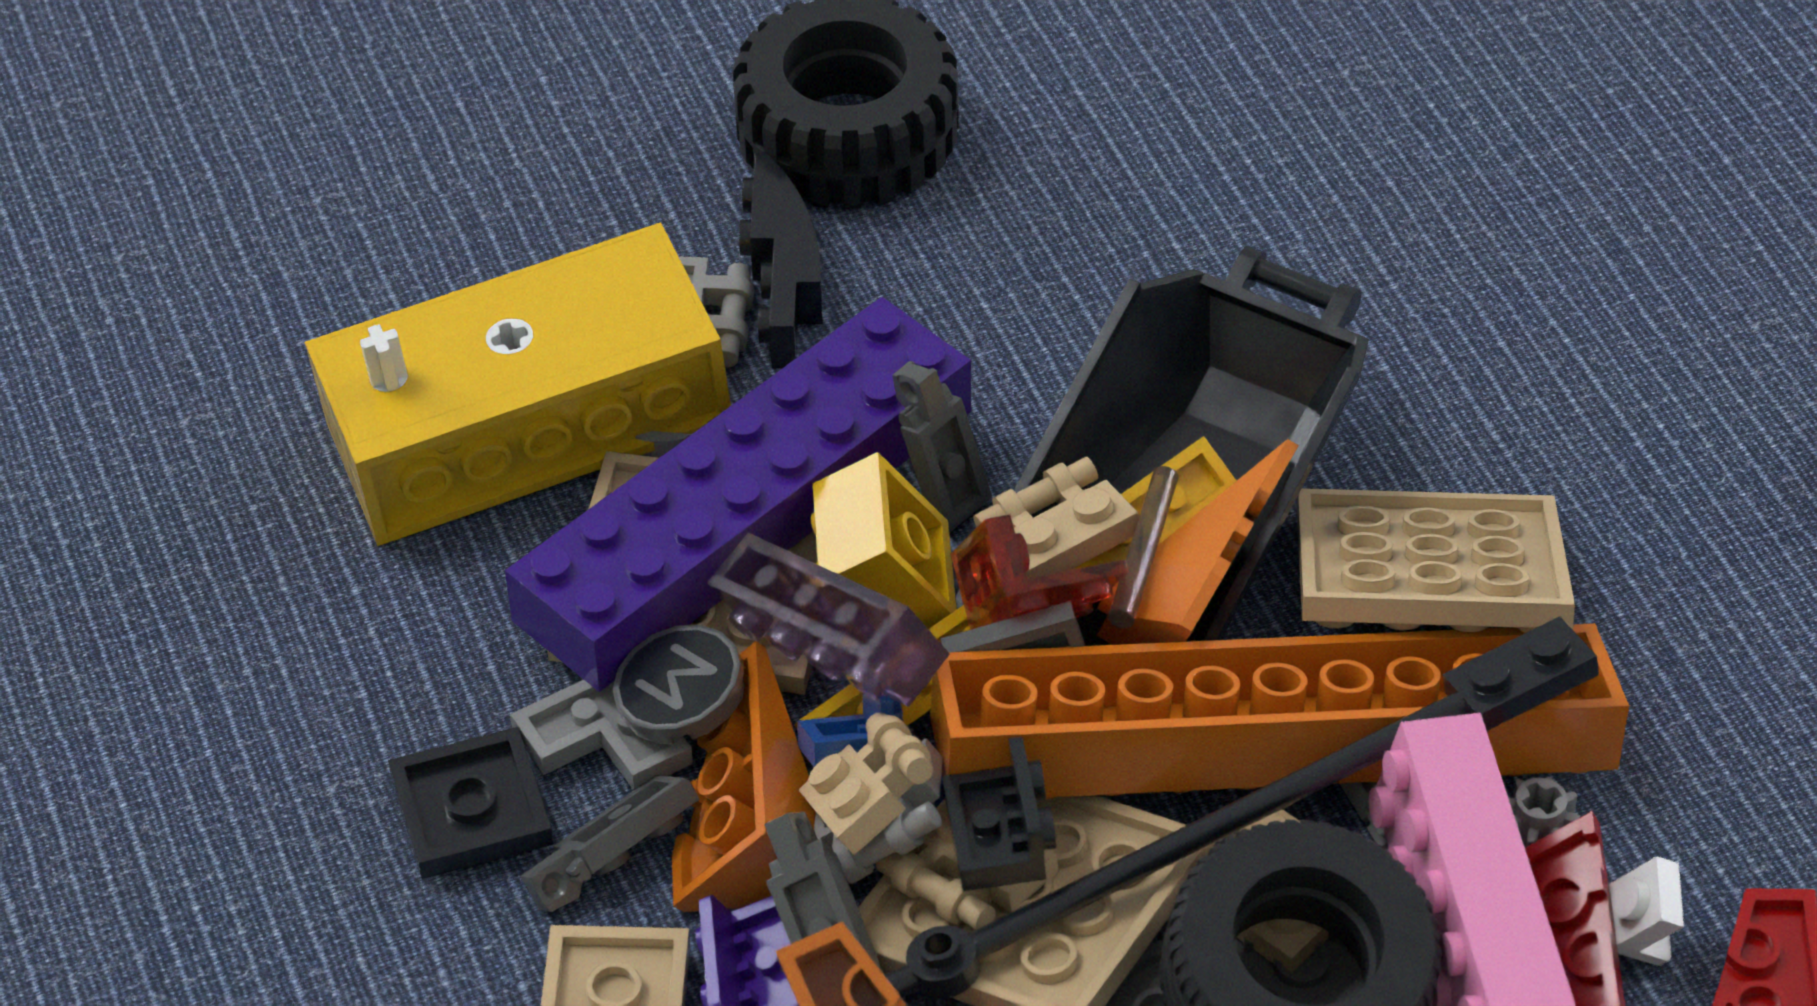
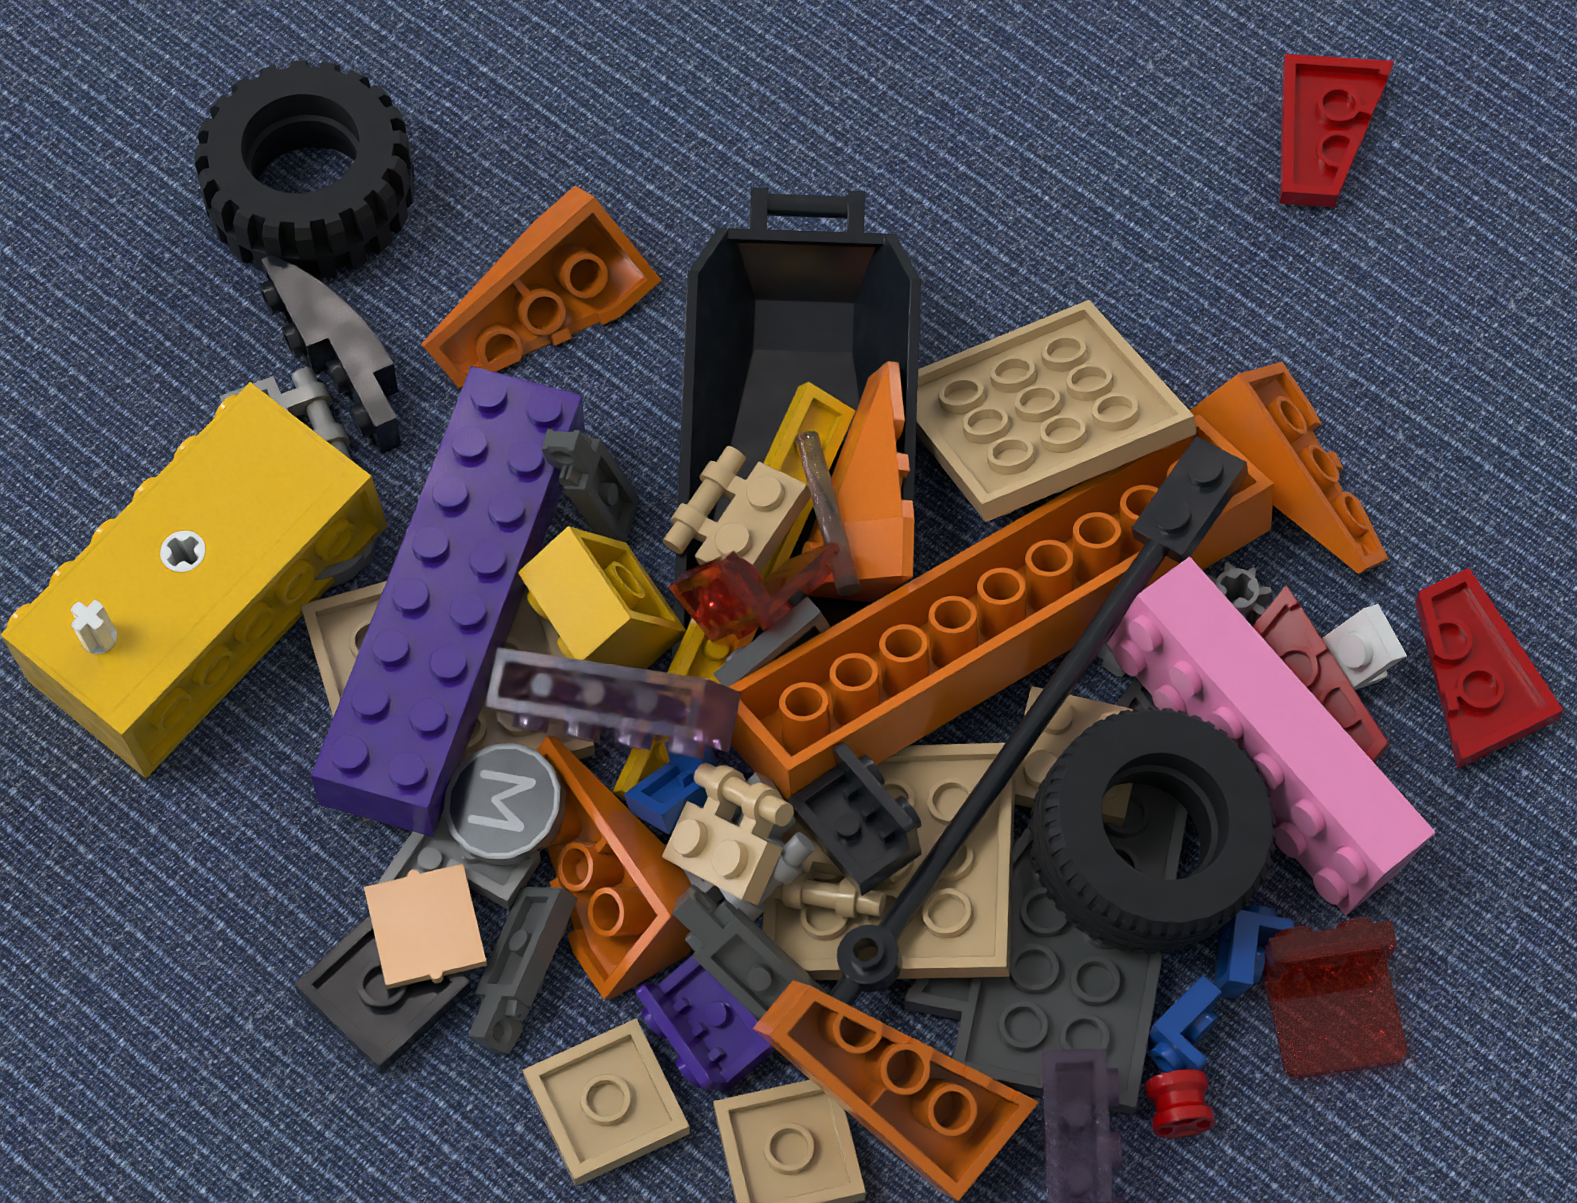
camera: 30 degrees left, 15 degrees up
none -> light nougat piece [364,864,487,989]
none -> orange wedge [421,185,662,388]
none -> orange wedge [1189,362,1389,574]

